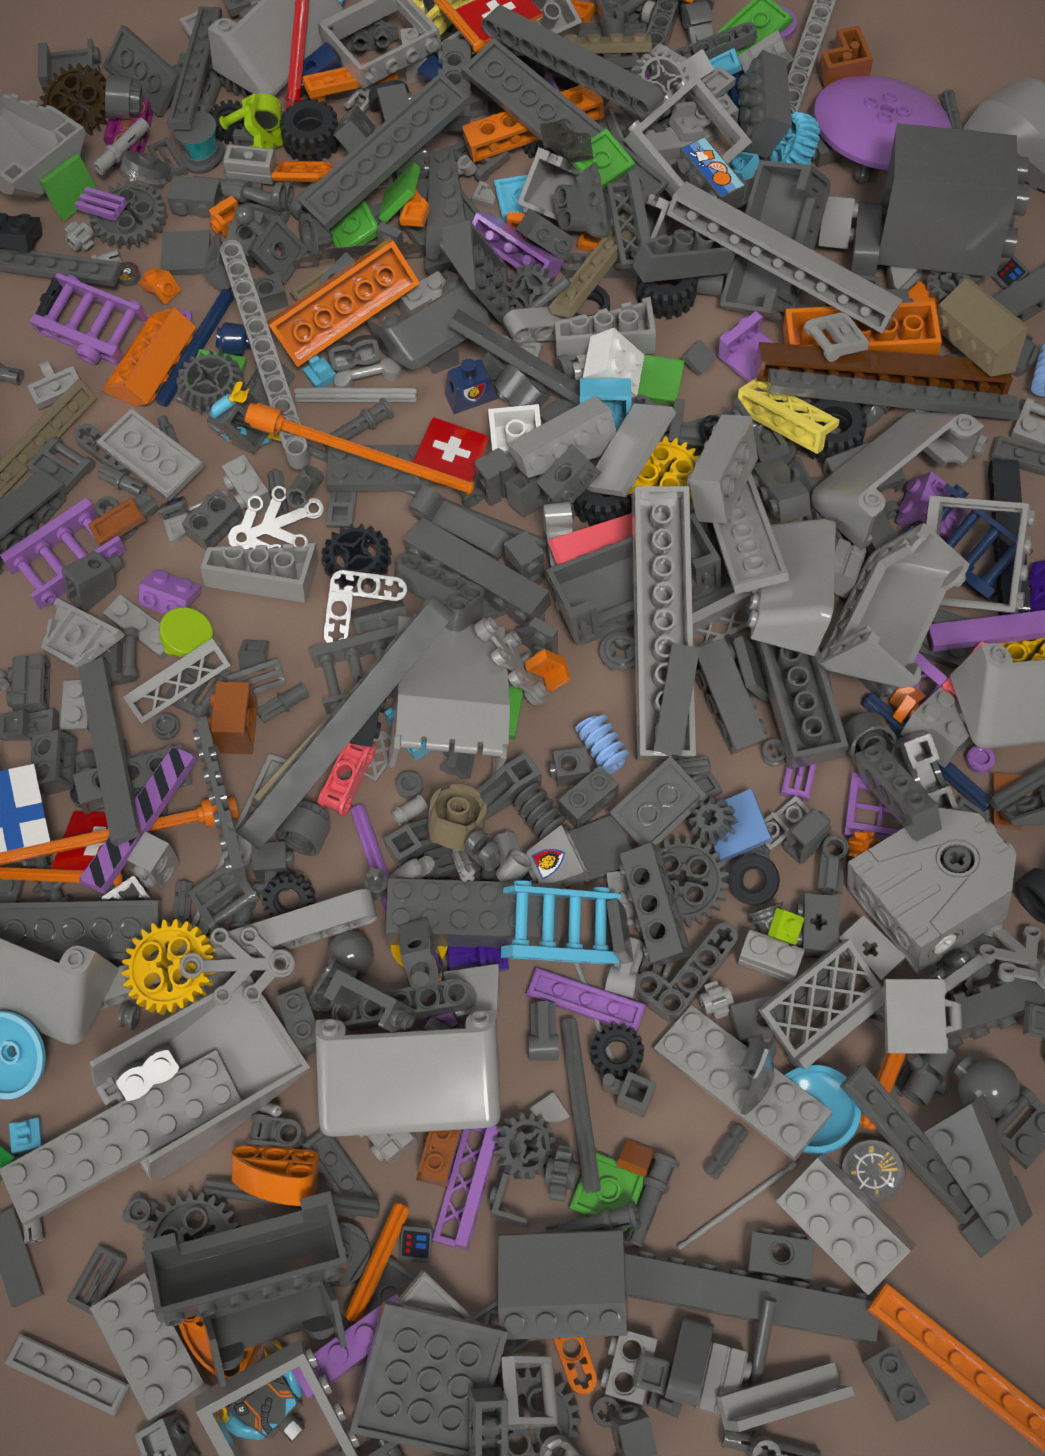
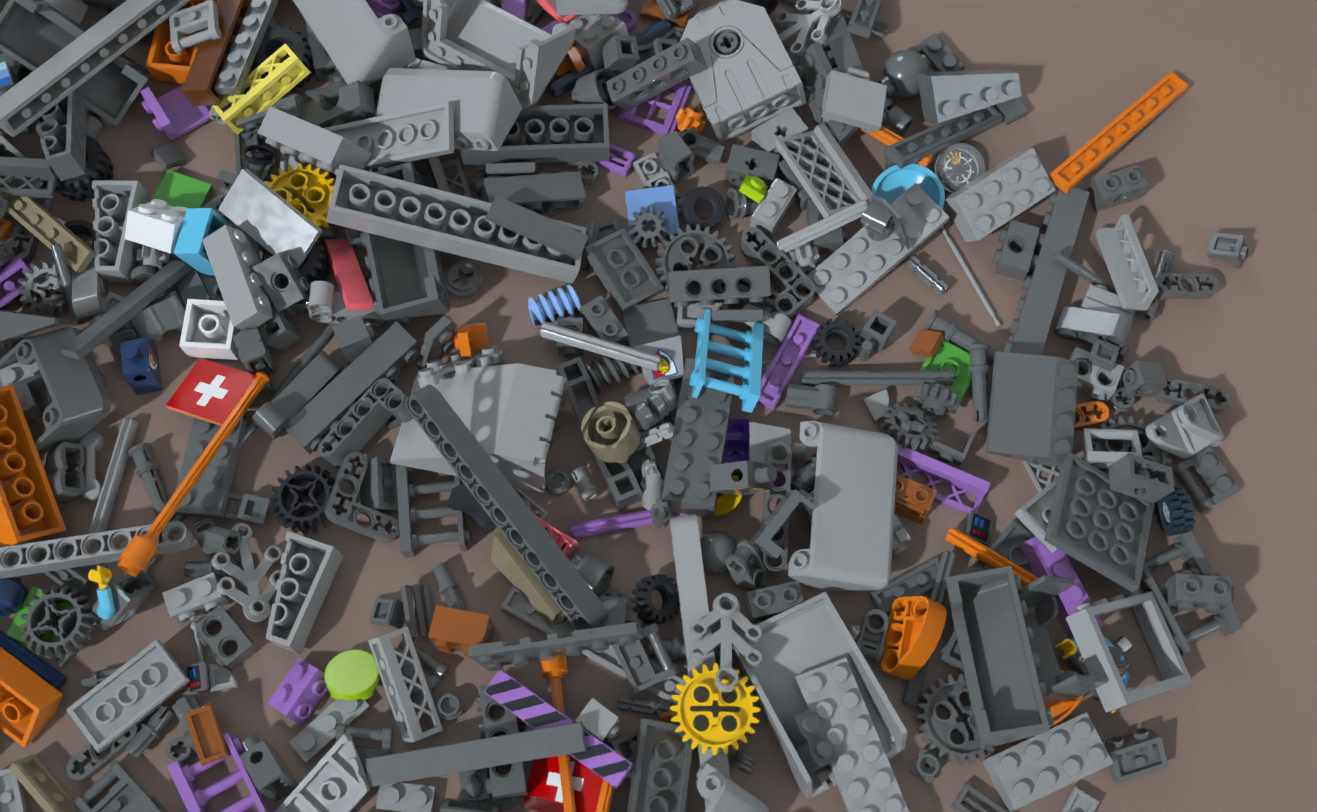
camera: 85 degrees left, 5 degrees up
medium azure tile [303,355,336,387] -> none
none -> light grey axle [540,322,661,371]
none -> light grey axle [777,200,868,254]

